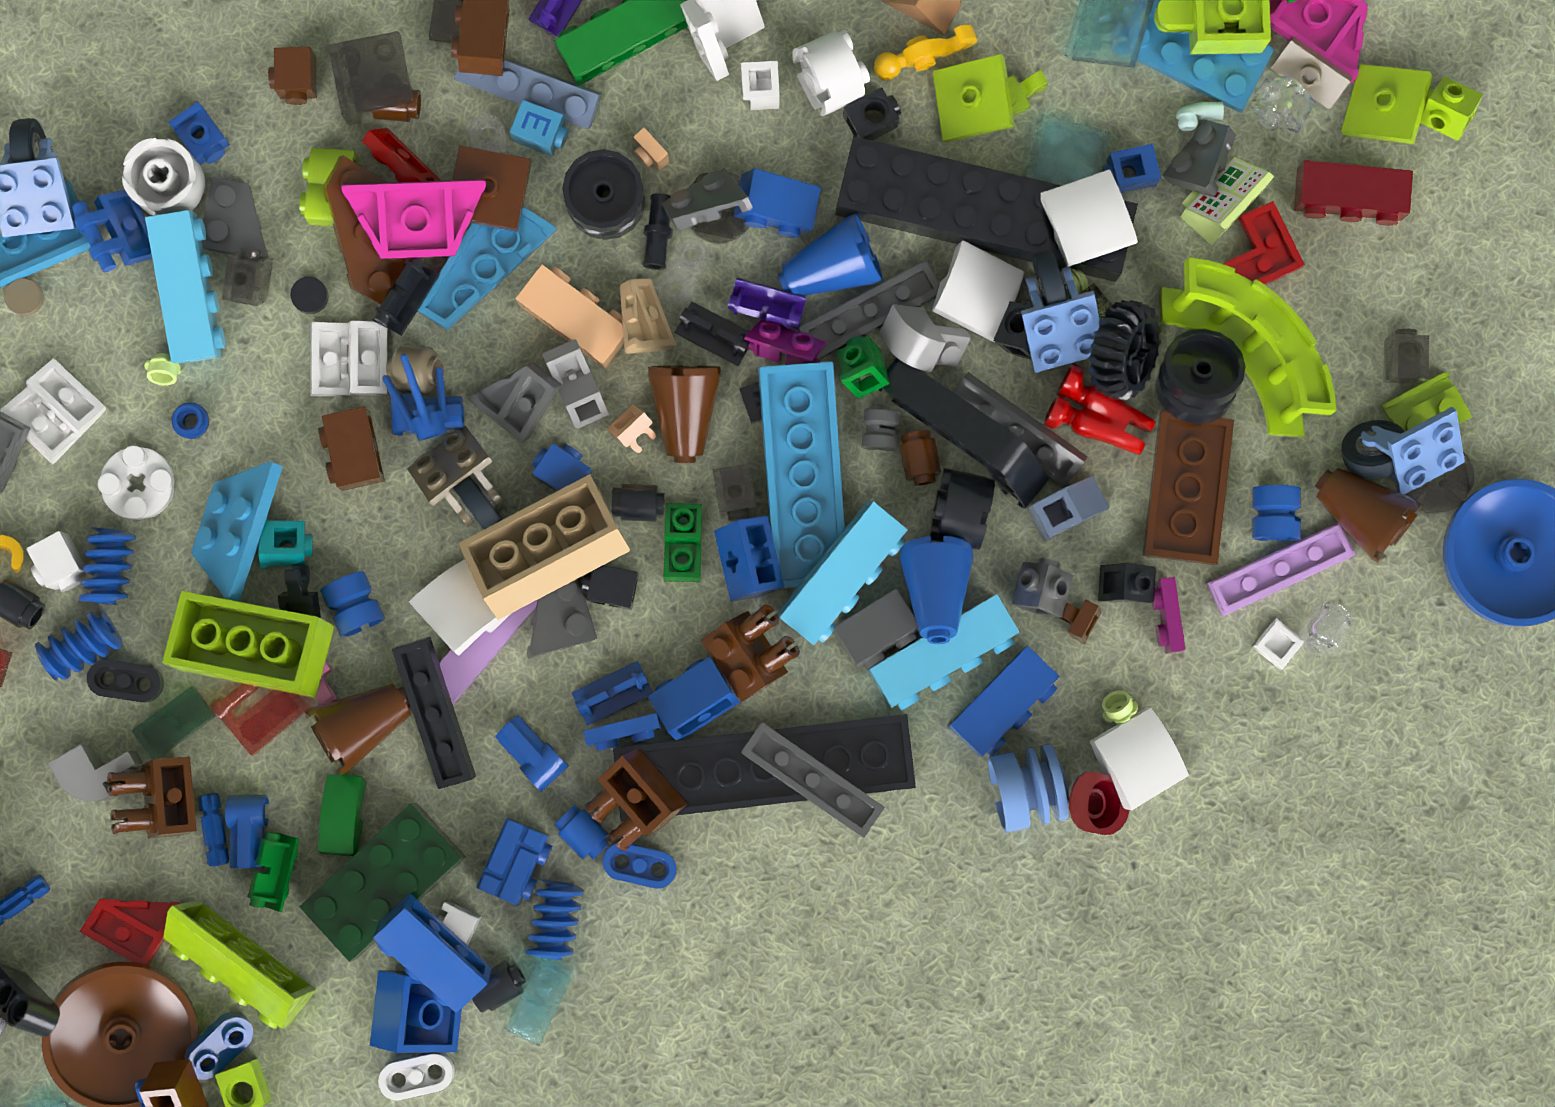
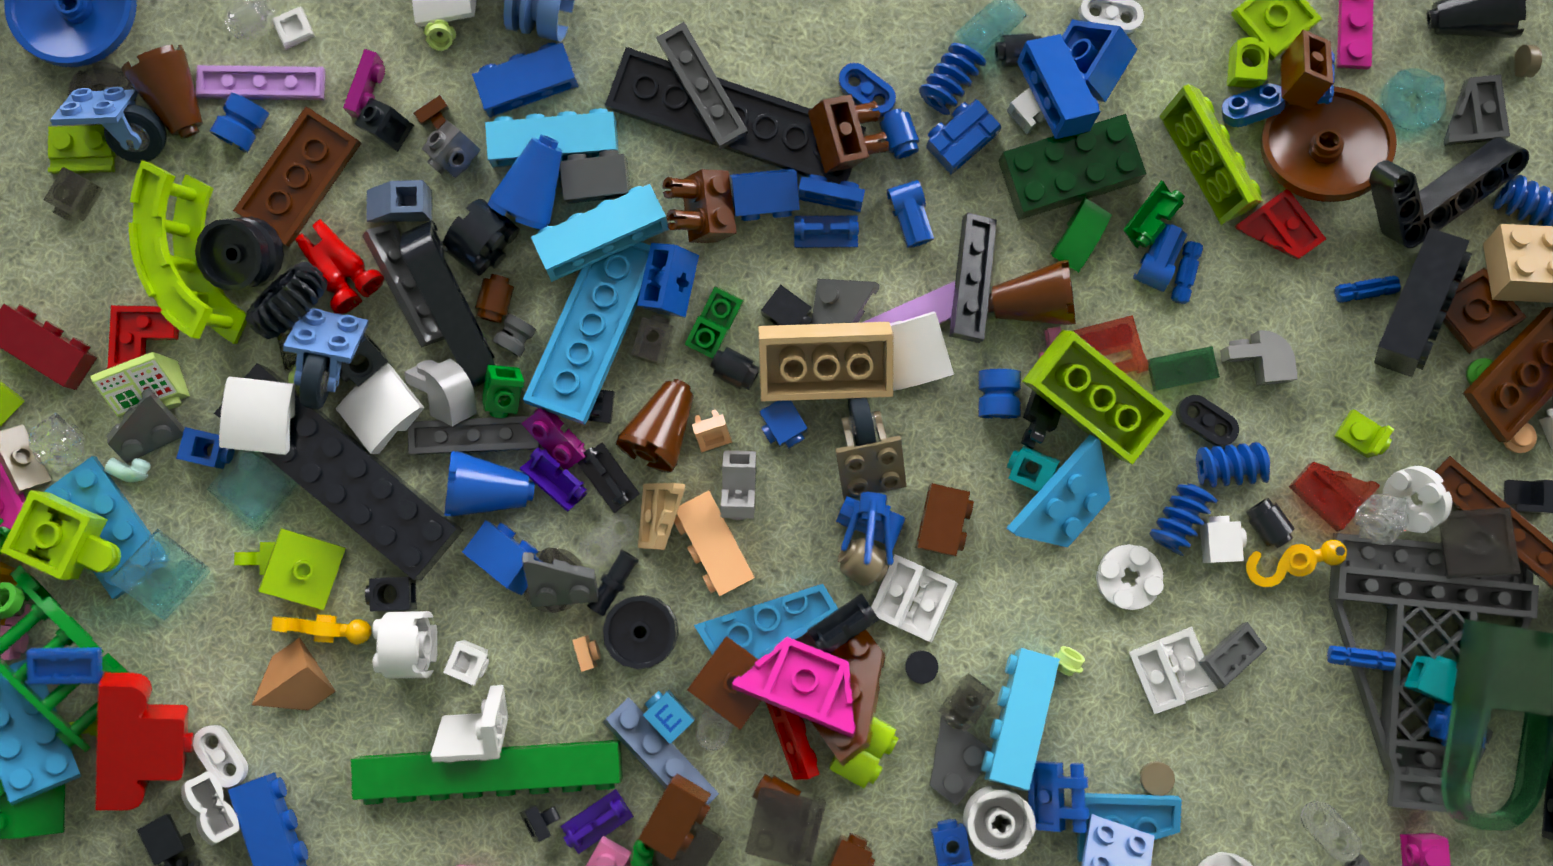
camera: 150 degrees left, 0 degrees up
reddish brown brick [107,757,197,839] -> none
blue plate [172,402,209,439] -> none
dark grey wing [468,362,562,443] -> none

